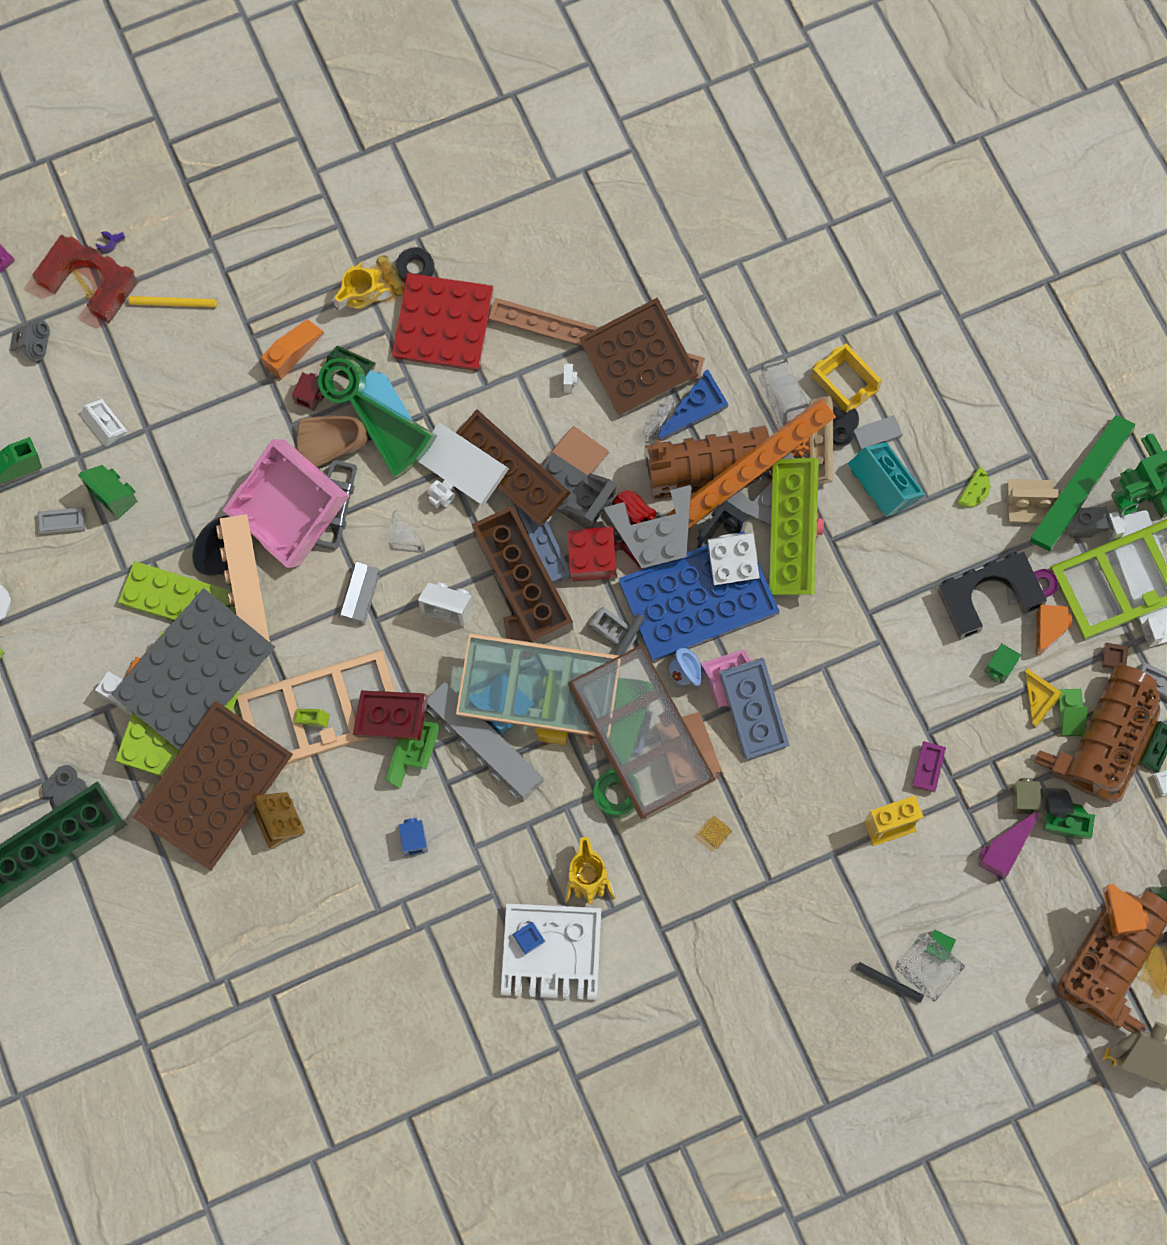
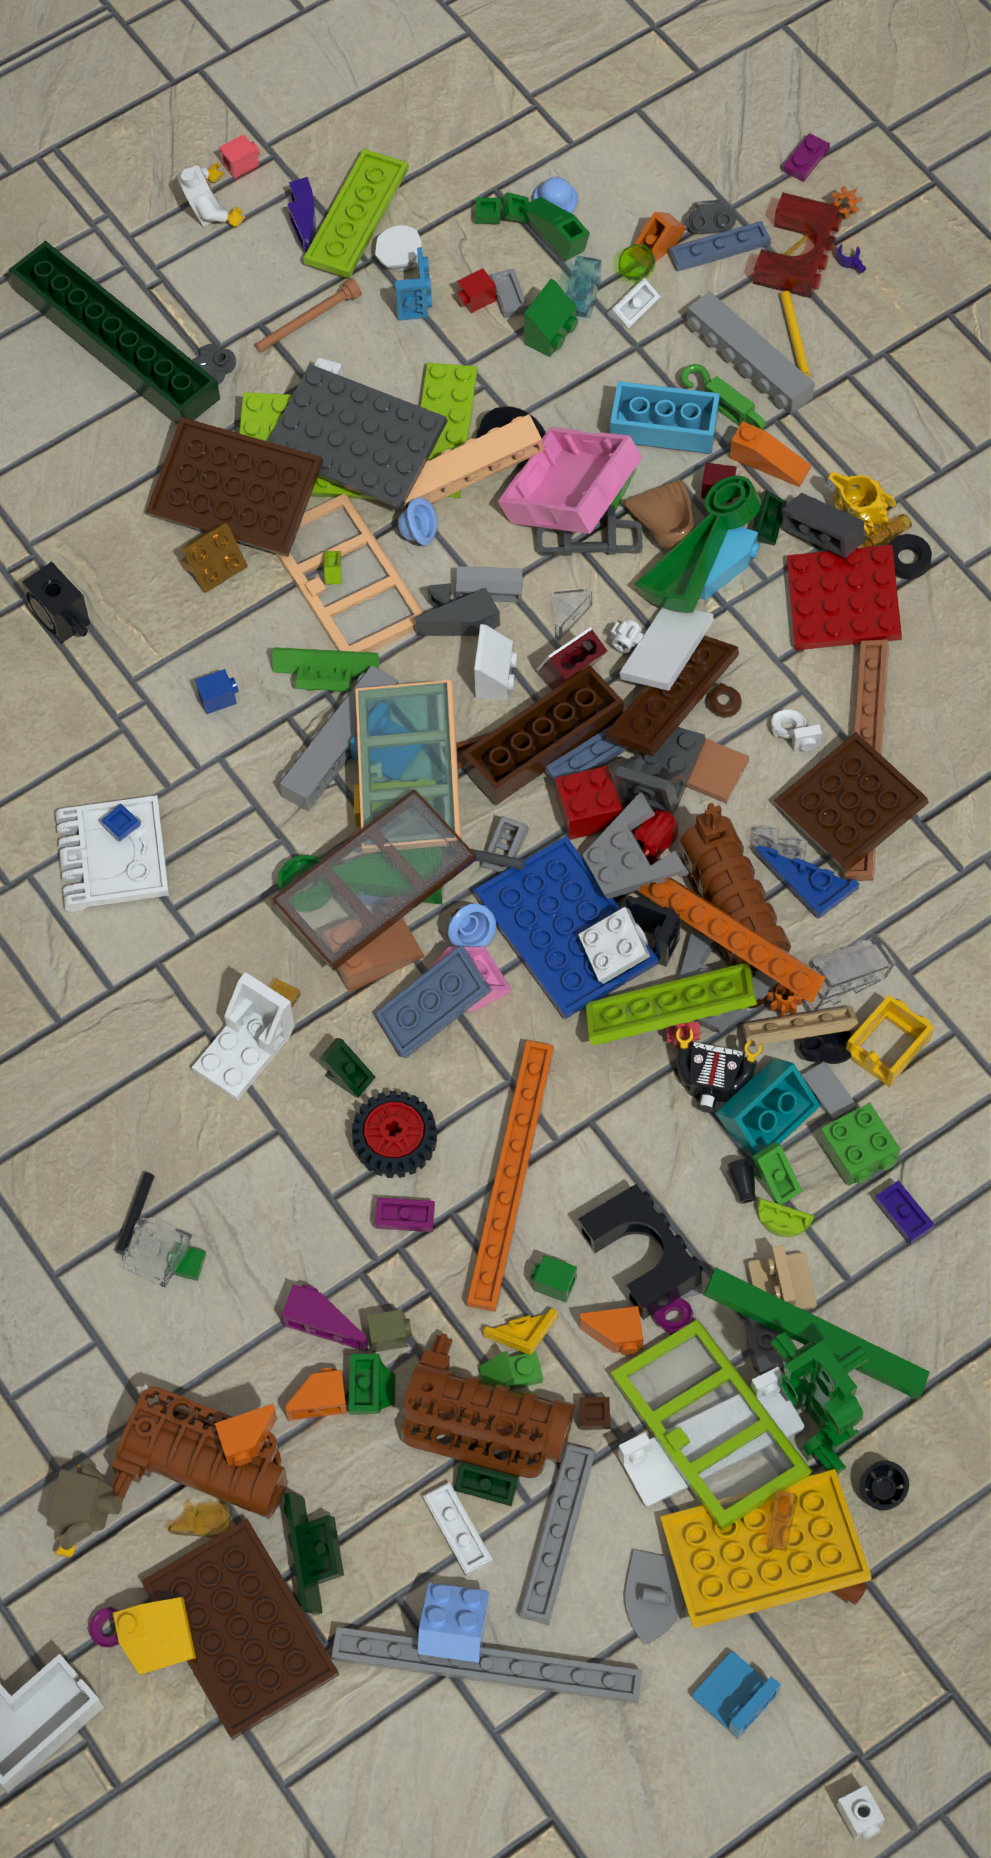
camera: 80 degrees right, 10 degrees down
dark red plate [353,690,428,741] -> none
yellow piece [564,837,616,904] -> none
yellow window [864,795,924,846] -> none
black slope [1041,788,1074,817] -> none
none -> black piece [22,561,90,644]
none -> white bracket [192,972,295,1102]
none -> nougat piece [255,278,362,352]
none -> orange slope [285,1368,347,1421]
none -> dark green slope [319,1038,375,1098]
none -> wheel [352,1091,437,1178]
none -> dark azure bracket [395,247,432,321]
none -> light blue hat [398,498,438,546]
none -> dark grey slope [414,588,500,636]
none -> dark grey slope [427,583,452,609]
none -> red brick [456,268,497,314]
none -> orange plate [467,1040,554,1312]
none -> dark red piece [537,627,608,690]
none -> clear light blue brick [566,256,602,318]
none -> medium azure brick [610,381,720,454]
none -> clear neon green hair [618,244,656,282]
none -> orange slope [628,211,686,268]
none -> sand blue tile [668,221,771,272]
none -> torso [676,1027,764,1113]
none -> bright green piece [680,364,766,429]
none -> light grey brick [687,291,815,415]
none -> reddish brown piece [707,683,742,718]
none -> black cone [726,1159,757,1204]
none -> bright green slope [752,1142,802,1205]
none -> white piece [771,709,806,739]
none -> dark grey brick [782,492,865,558]
none -> bright green brick [819,1103,900,1186]
none -> orange gear [830,186,862,218]
none -> dark purple plate [875,1180,935,1244]

